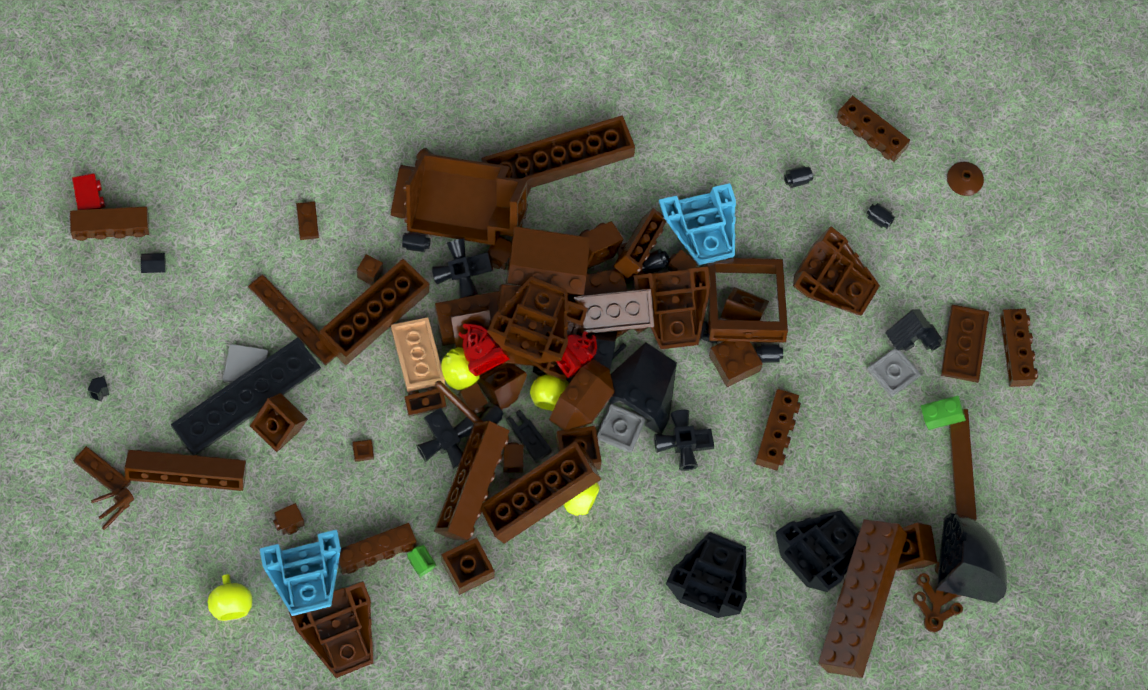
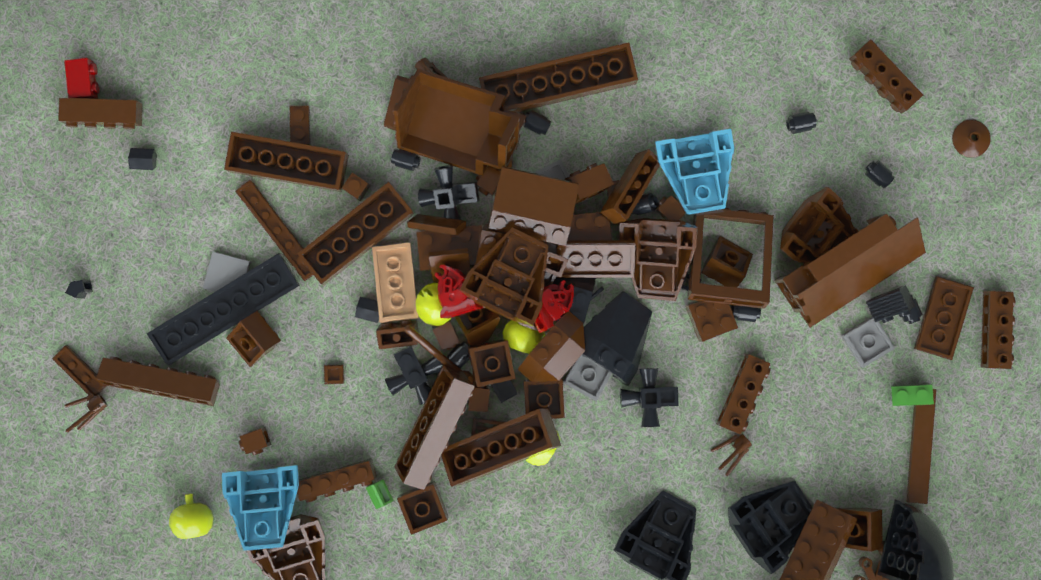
camera: 10 degrees right, 20 degrees up
none -> reddish brown brick [224,132,349,192]
none -> black piece [355,297,379,323]
none -> reddish brown tile [407,214,467,235]
none -> reddish brown brick [467,339,516,387]
none -> black brick [524,110,552,135]
none -> reddish brown plant [711,434,752,476]
none -> reddish brown panel [774,213,926,328]

